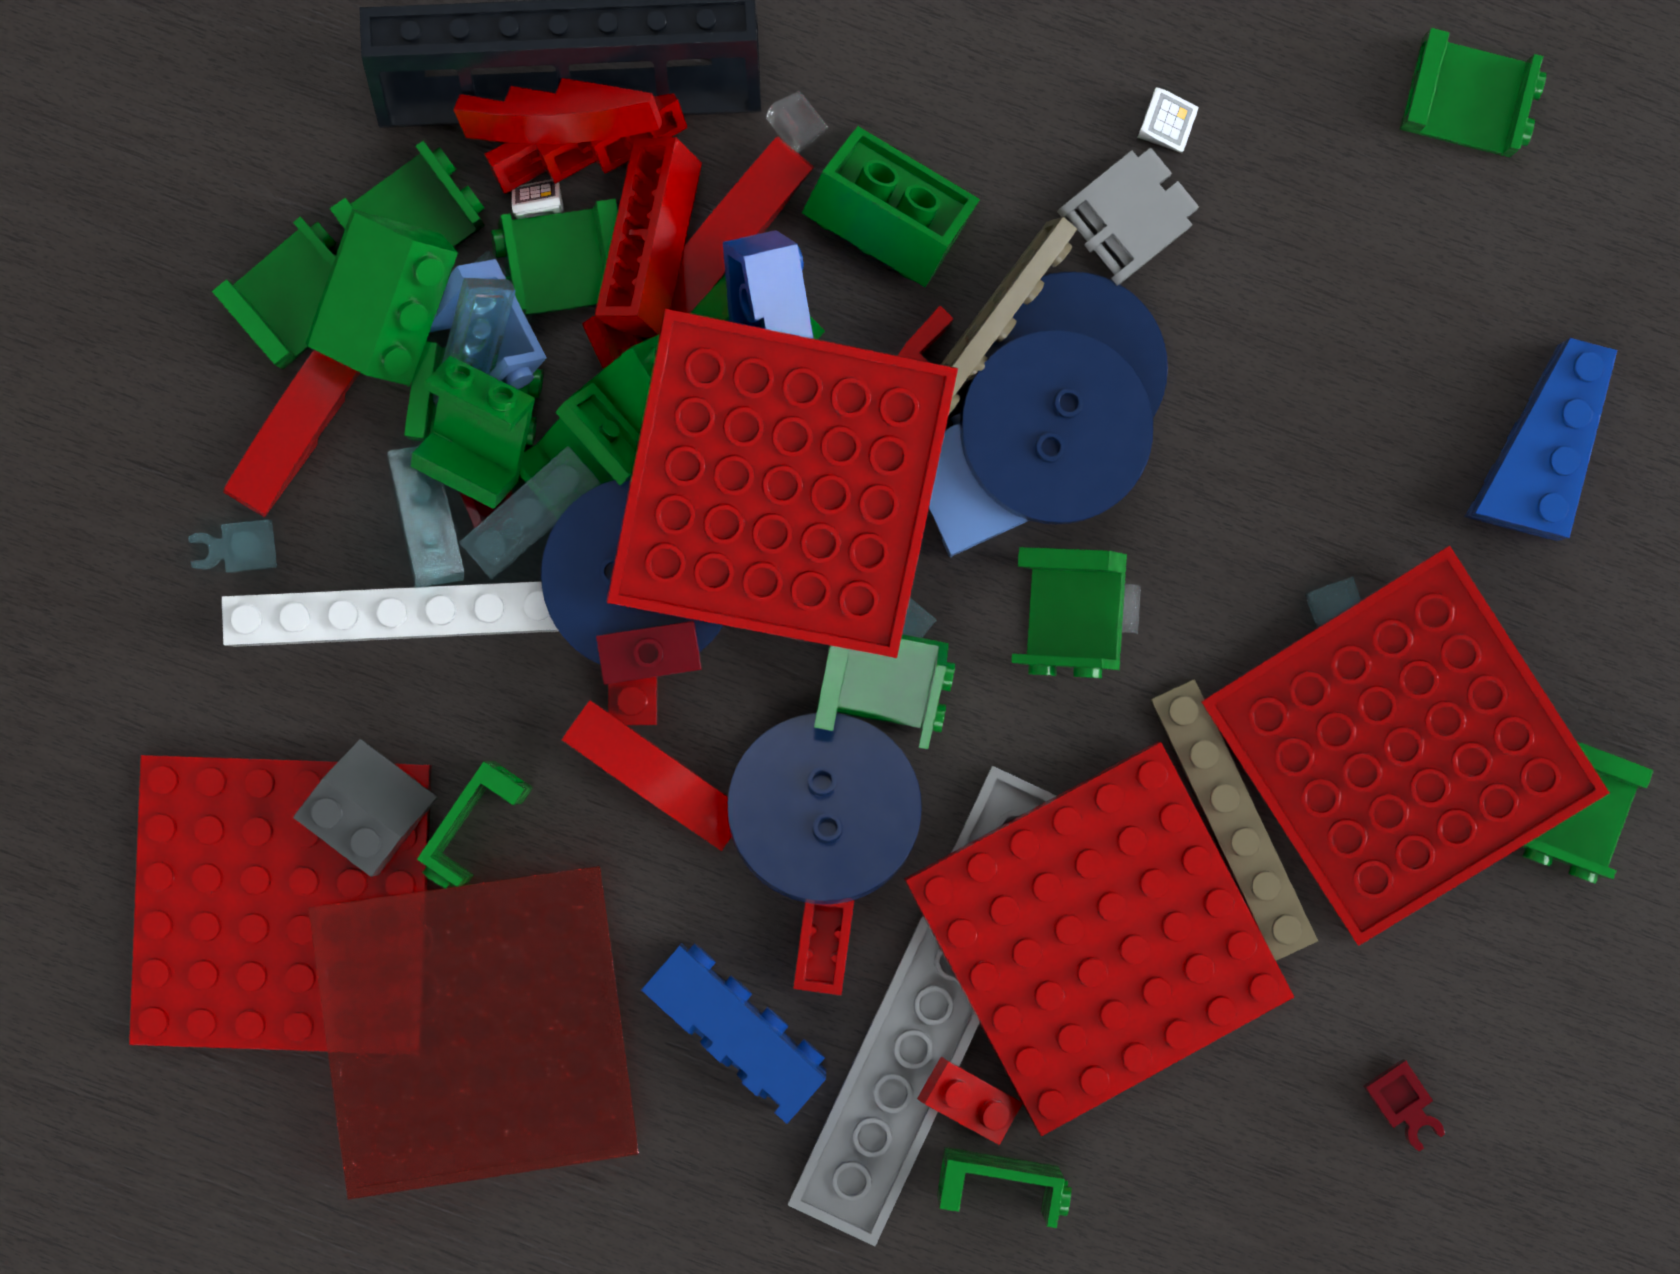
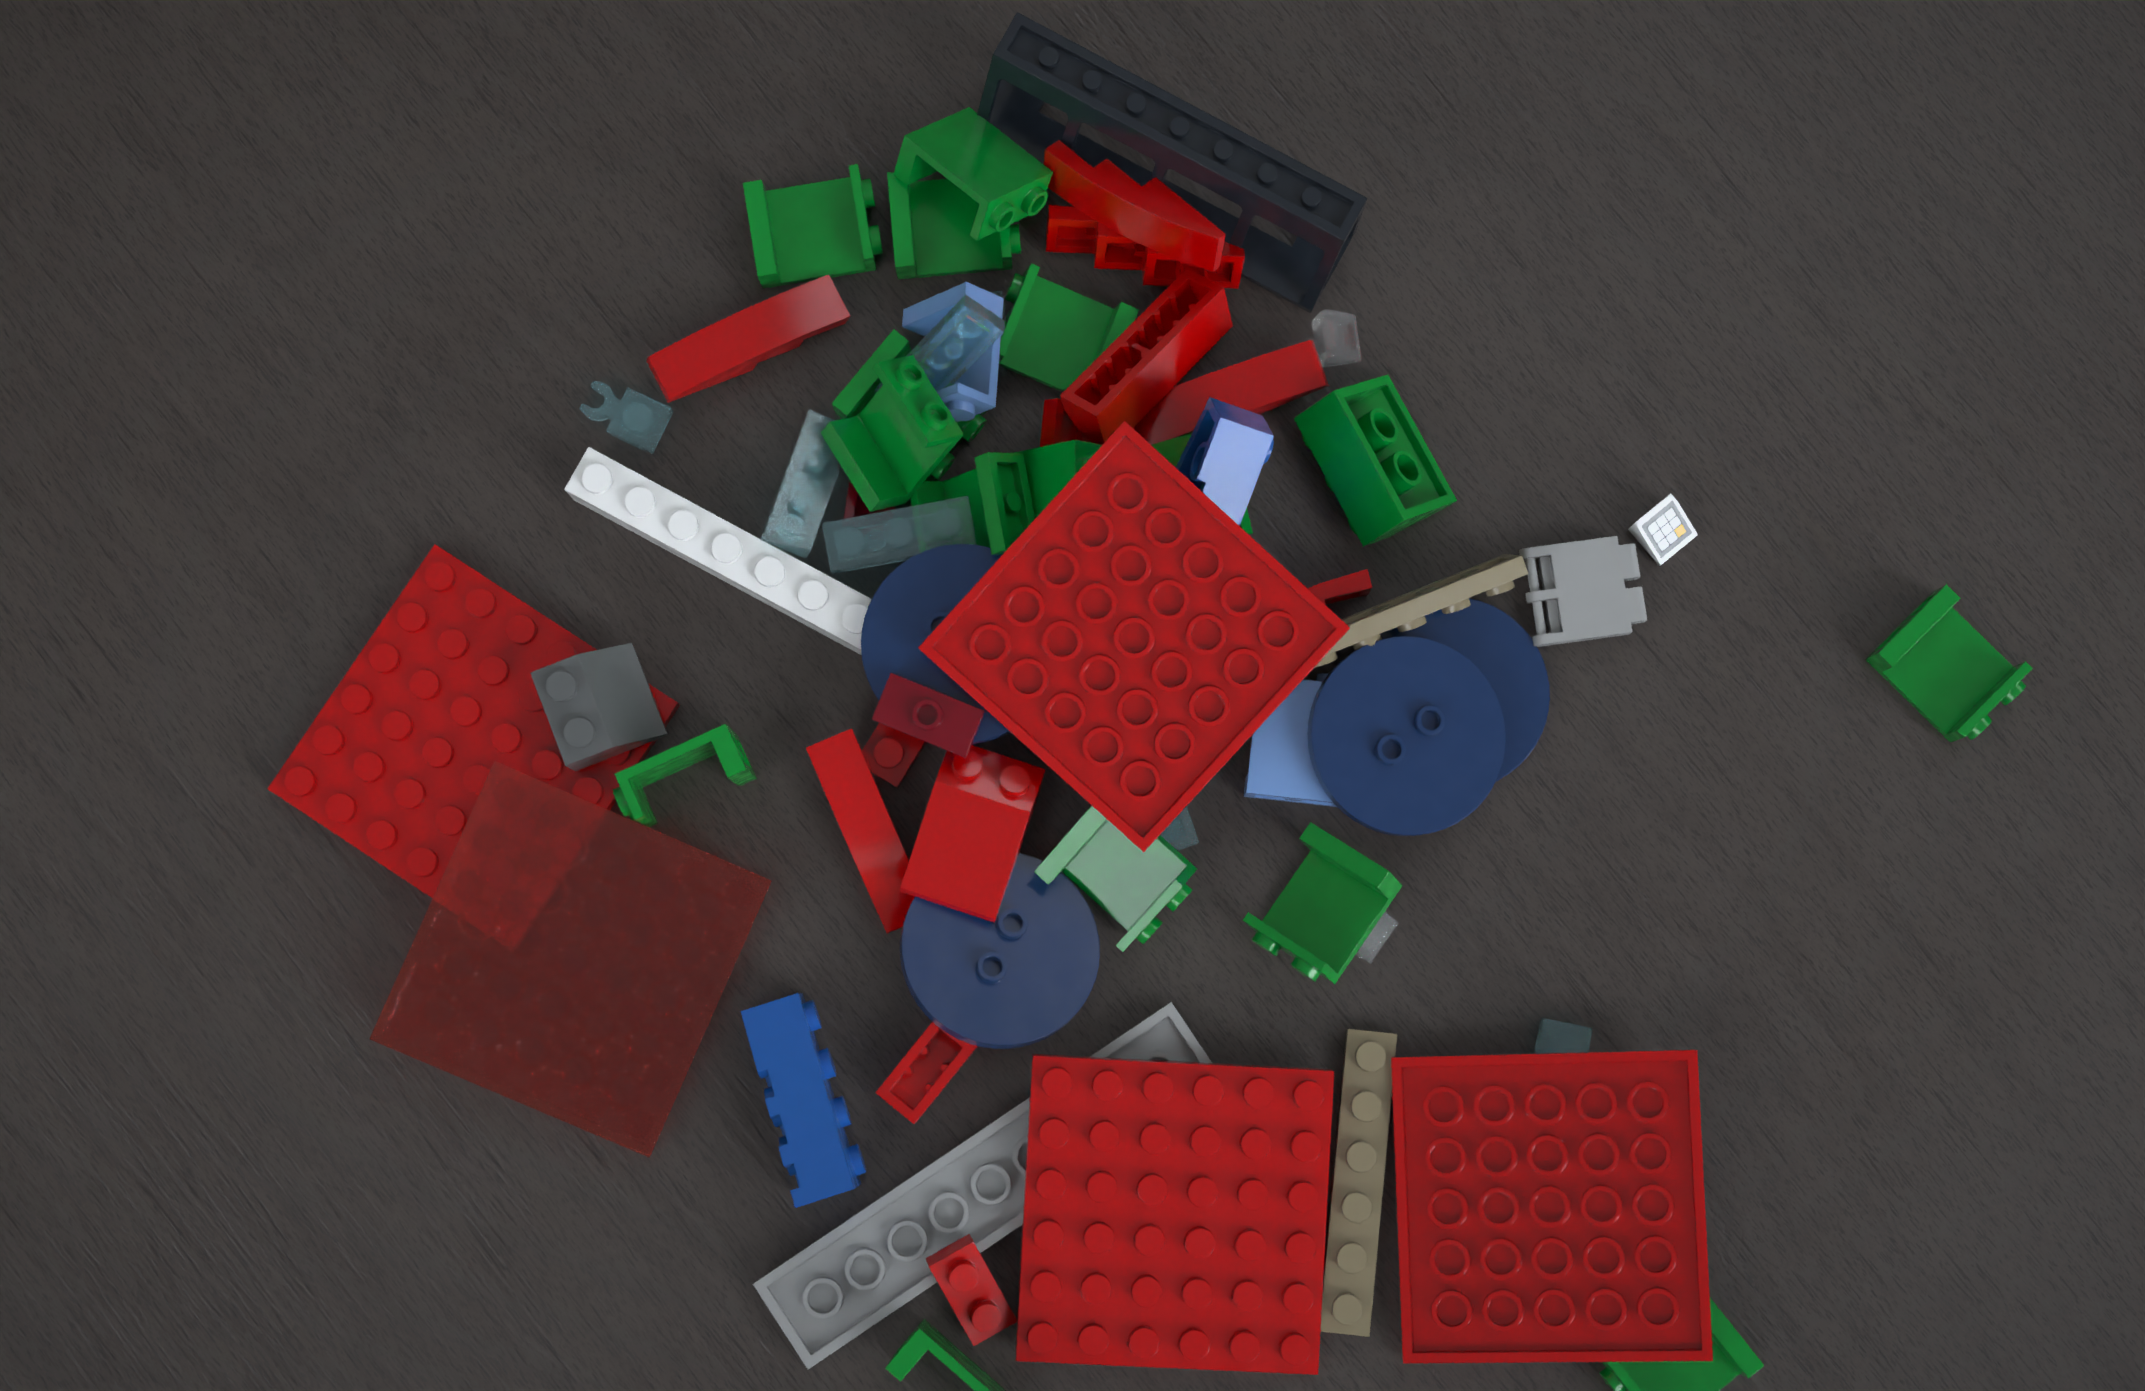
camera: 30 degrees right, 5 degrees down
green slope [305,209,458,386] -> none
white slope [512,179,565,219] -> none
blue wedge [1464,338,1618,541] -> none
none -> green panel [893,107,1053,241]
none -> red slope [900,745,1046,923]

